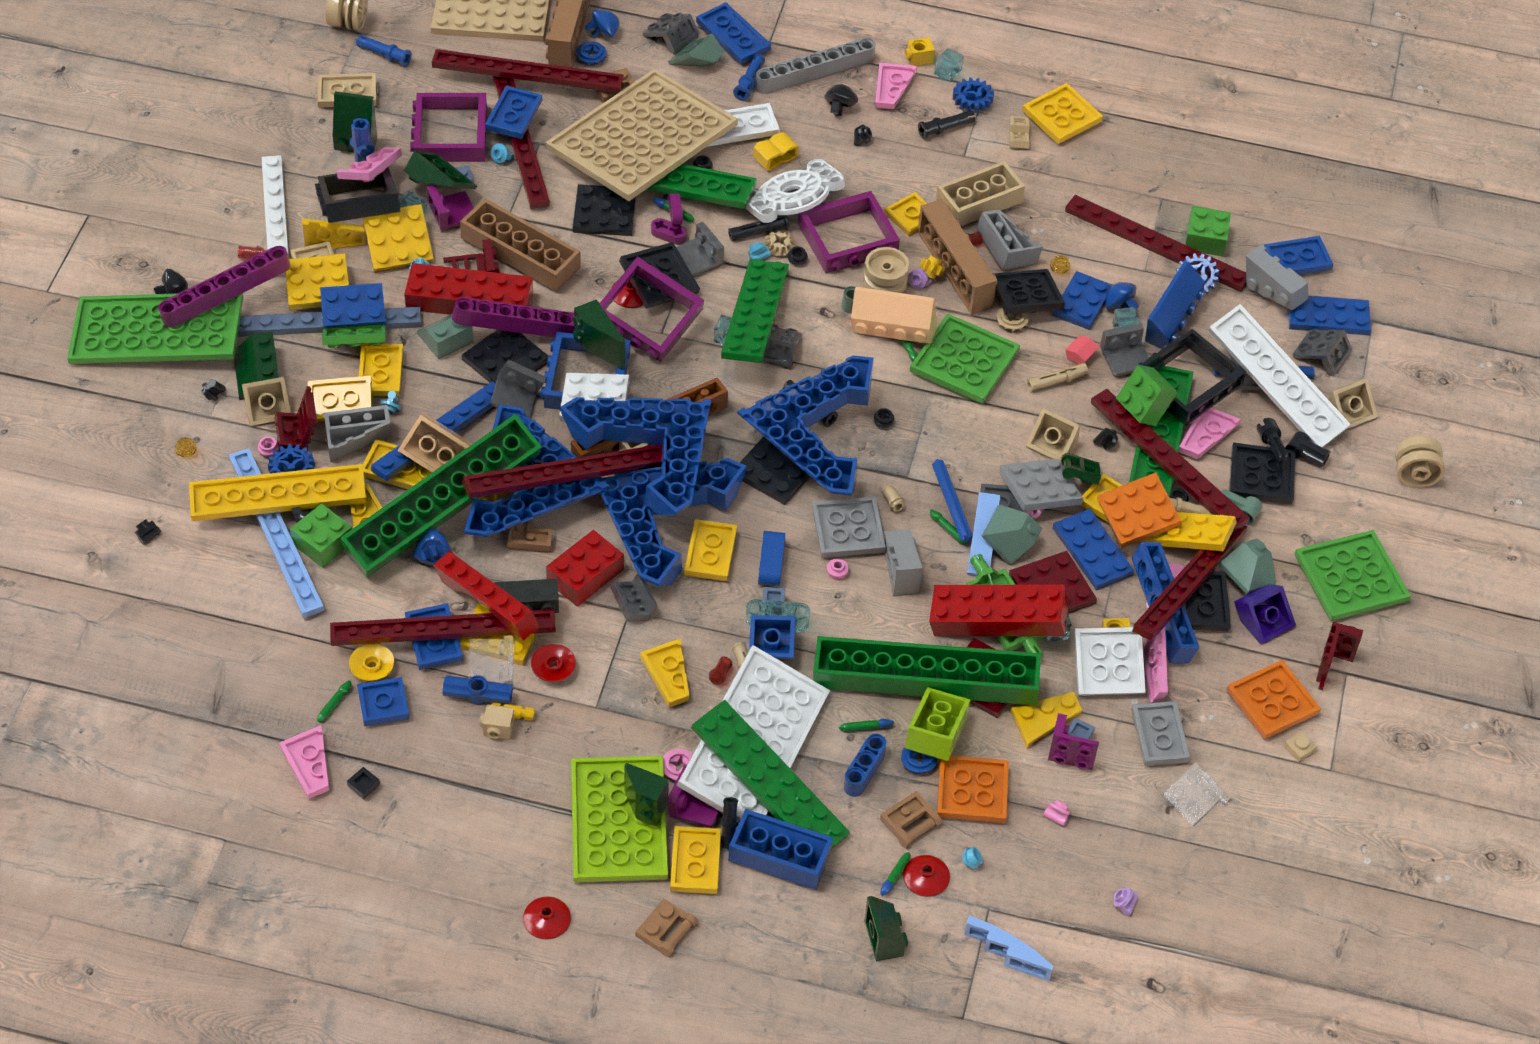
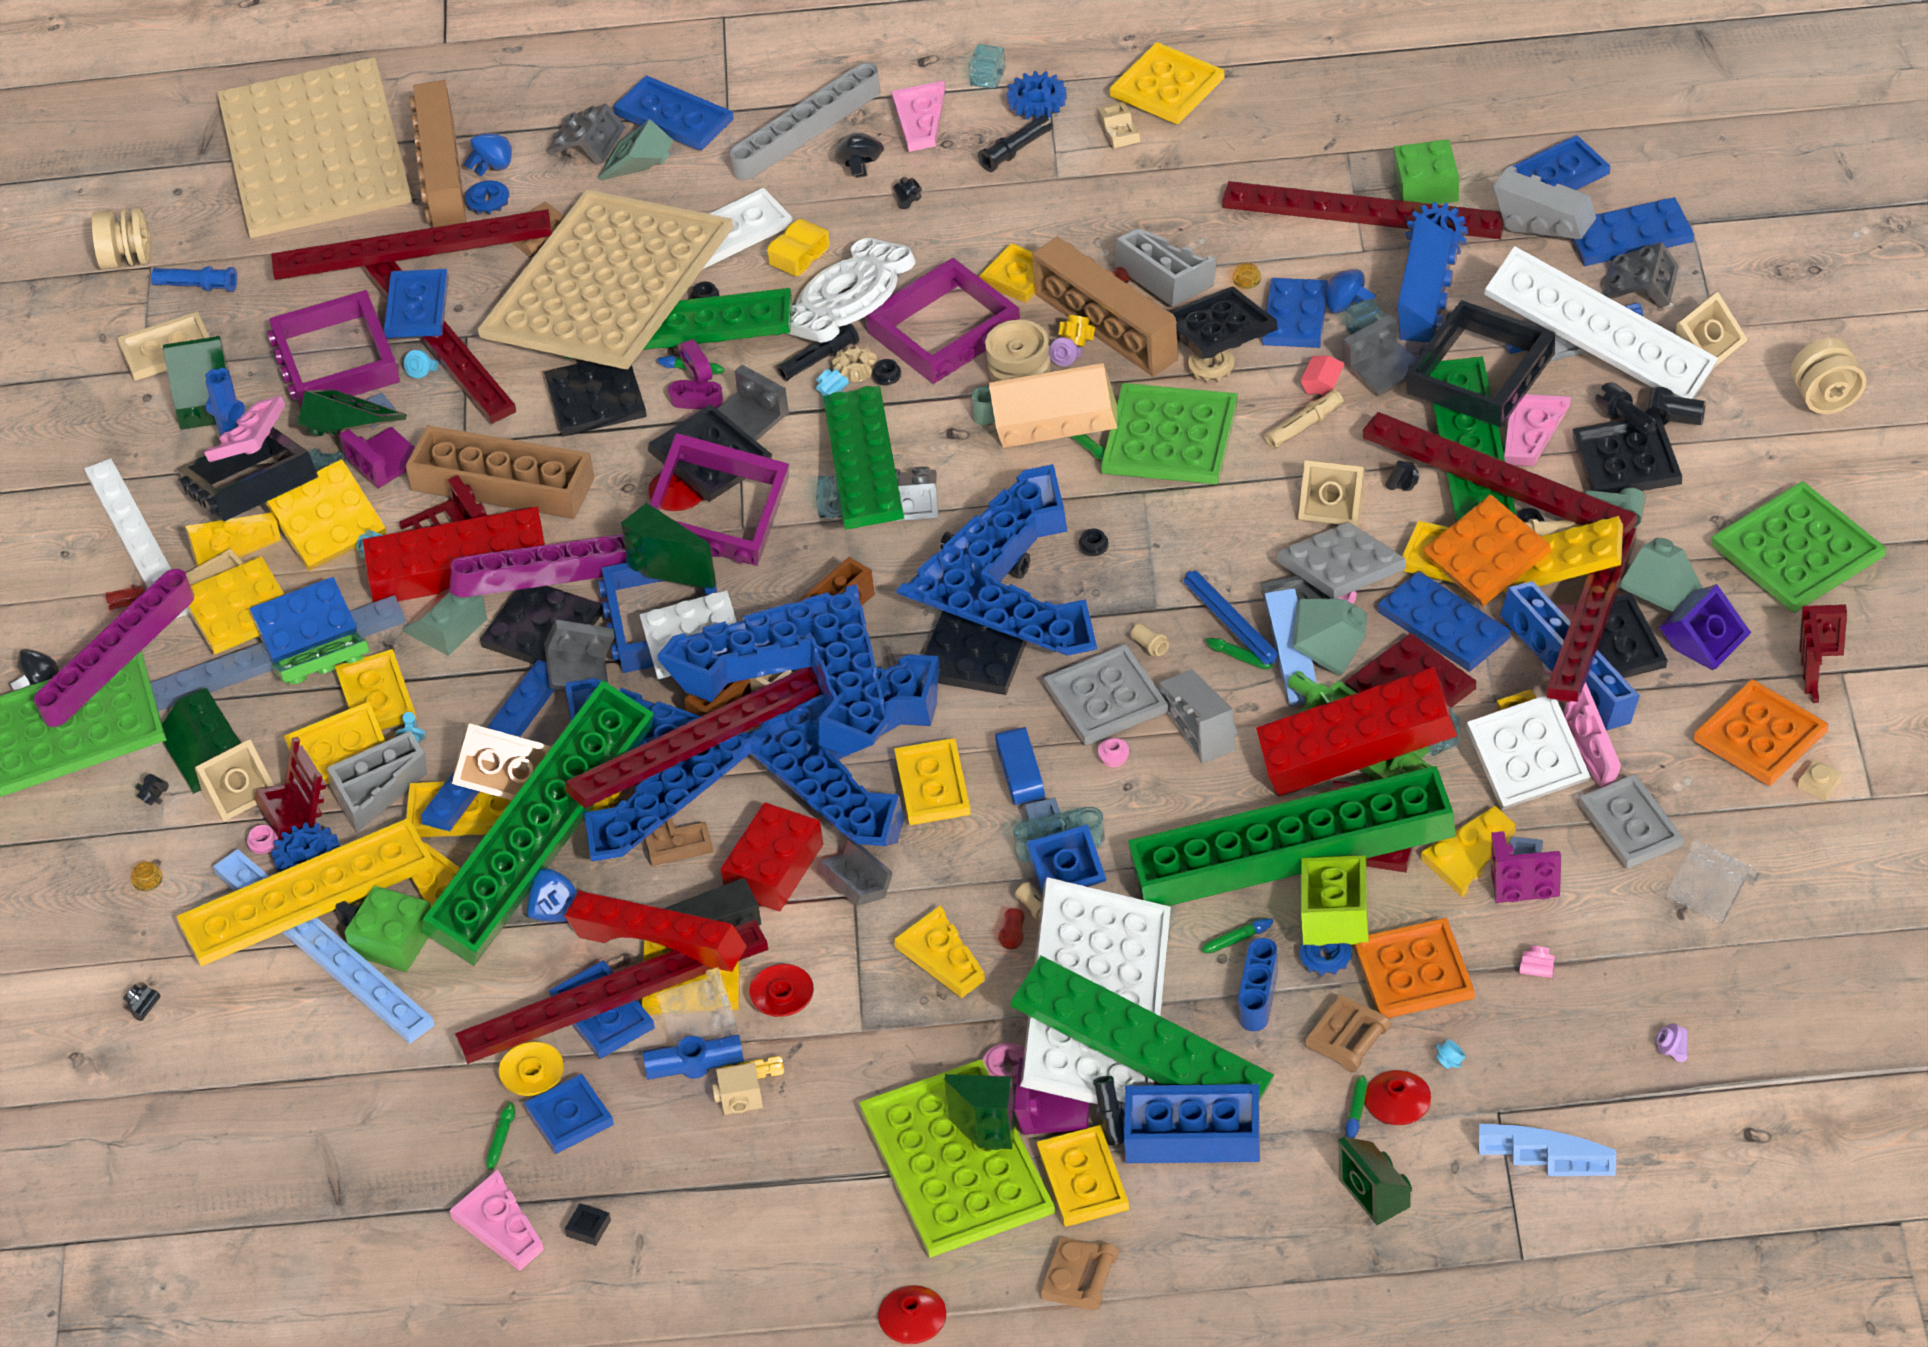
camera: 10 degrees left, 5 degrees down
blue pin [733,54,765,101] -> none
yellow brick [905,37,935,66] -> none
tan brick [936,161,1025,226] -> none
dark green plate [1061,453,1101,485] -> none
bright green brick [1116,365,1178,426] -> none

